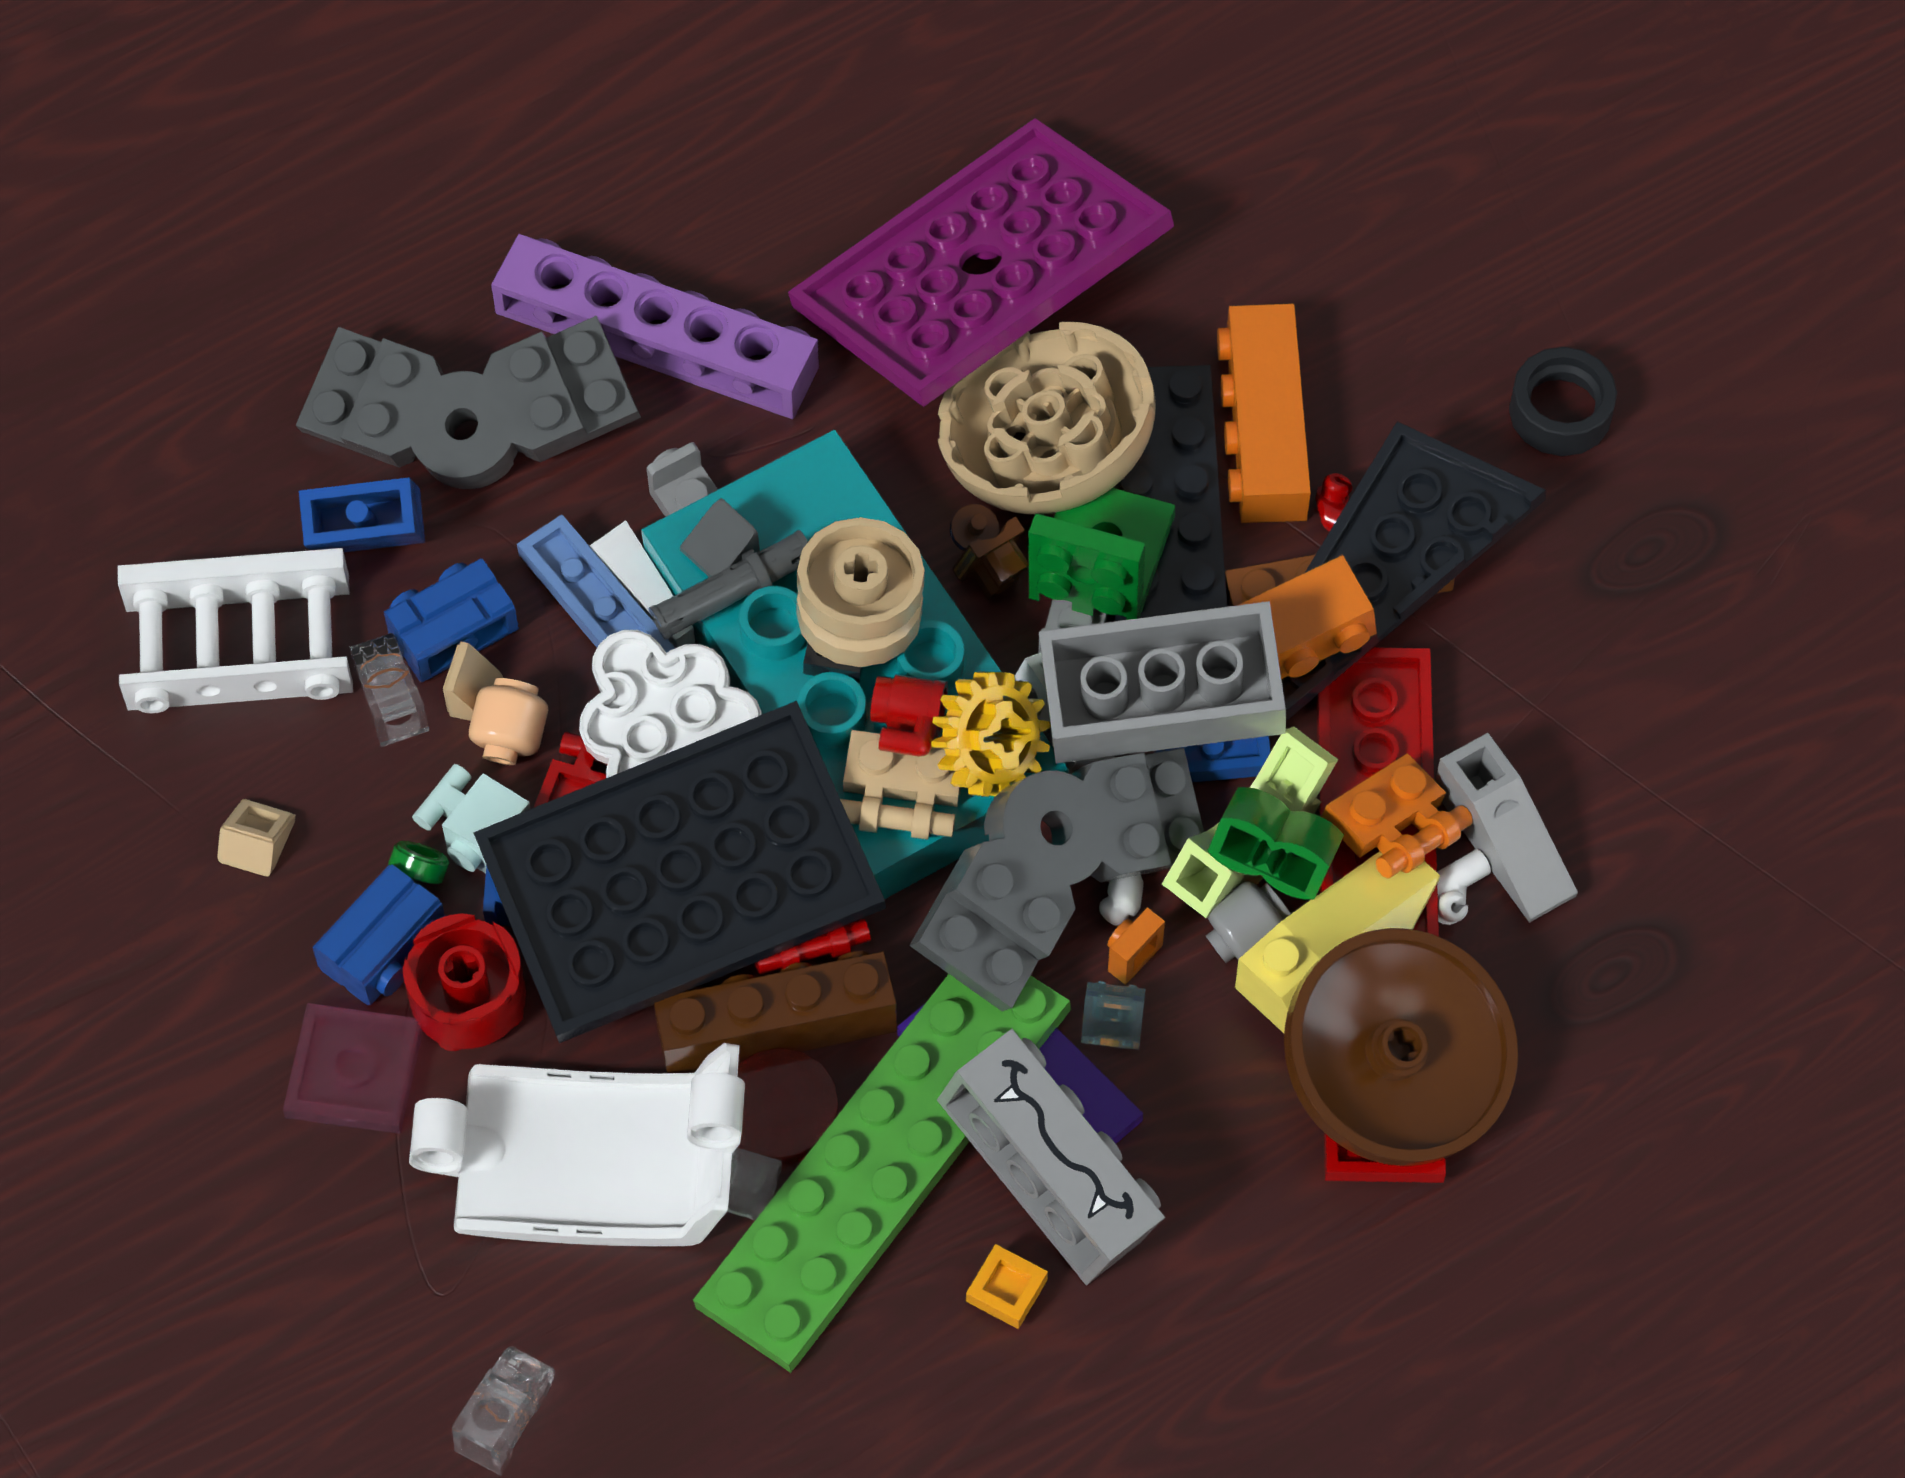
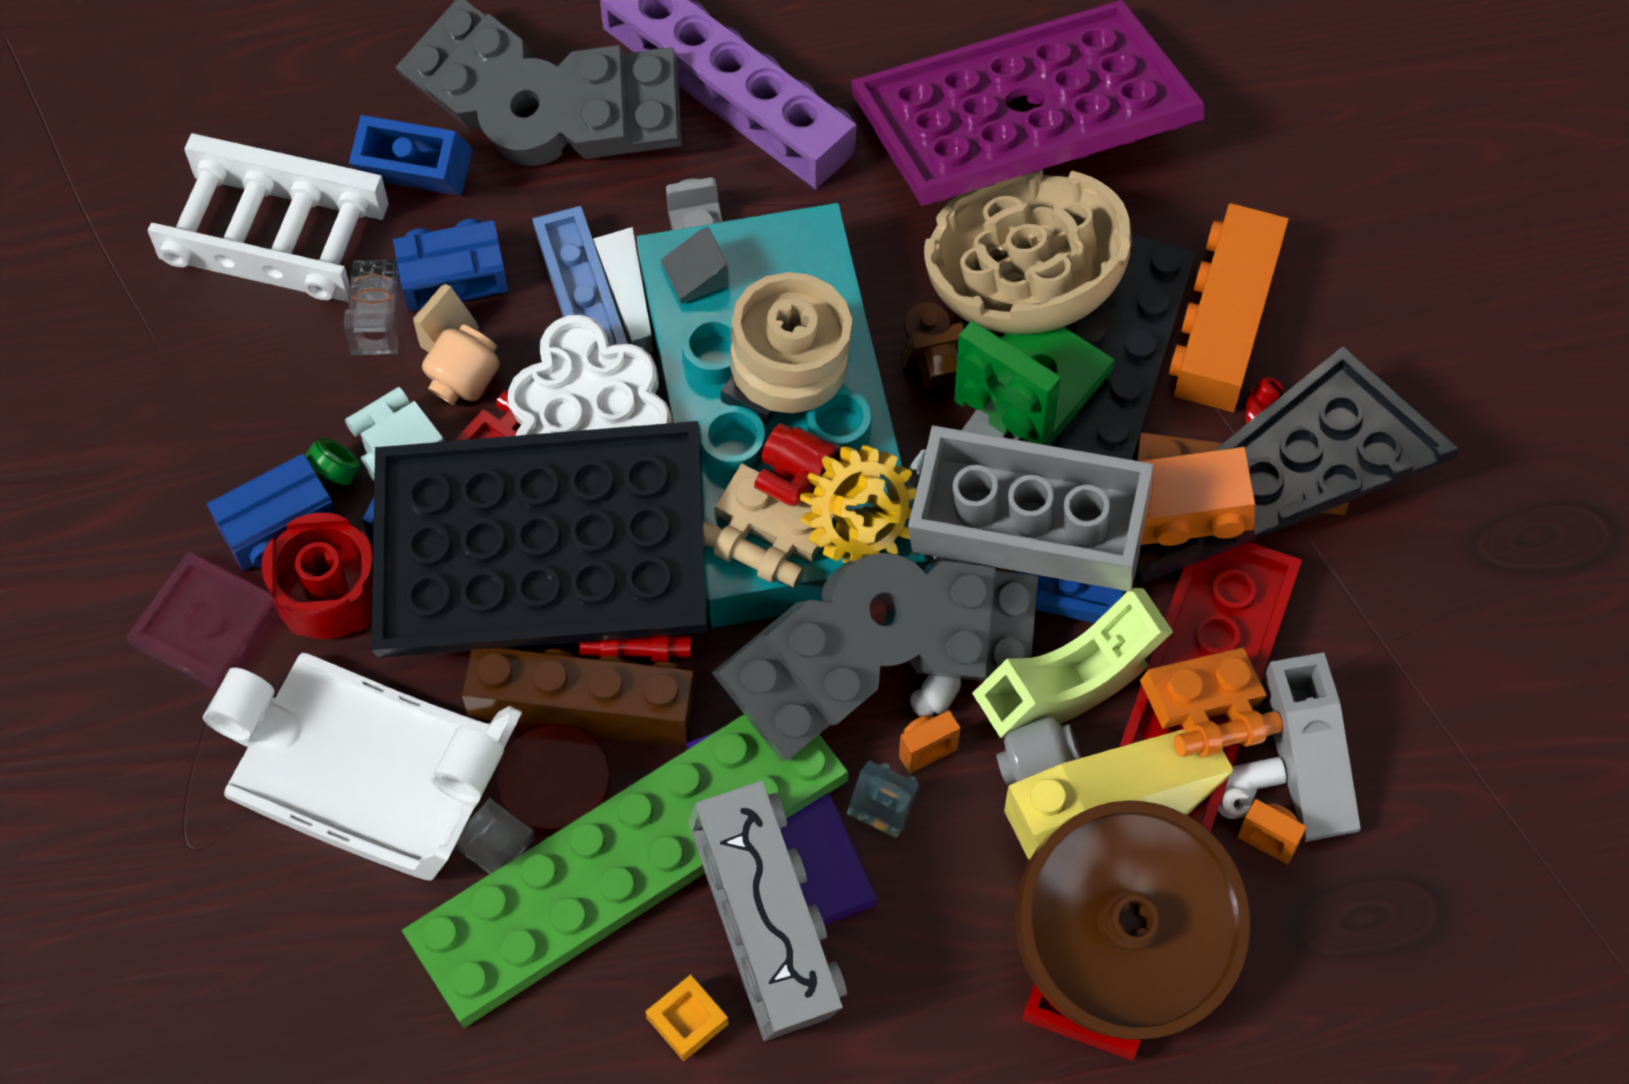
camera: 20 degrees right, 0 degrees up
tan slope [217,799,296,876] -> none
clear leg [452,1346,555,1476] -> none
dark grey pin [649,530,808,640] -> none
green brick [1208,787,1344,899] -> none
black tyre [1509,347,1617,456] -> none
none -> orange plate [1237,799,1307,865]

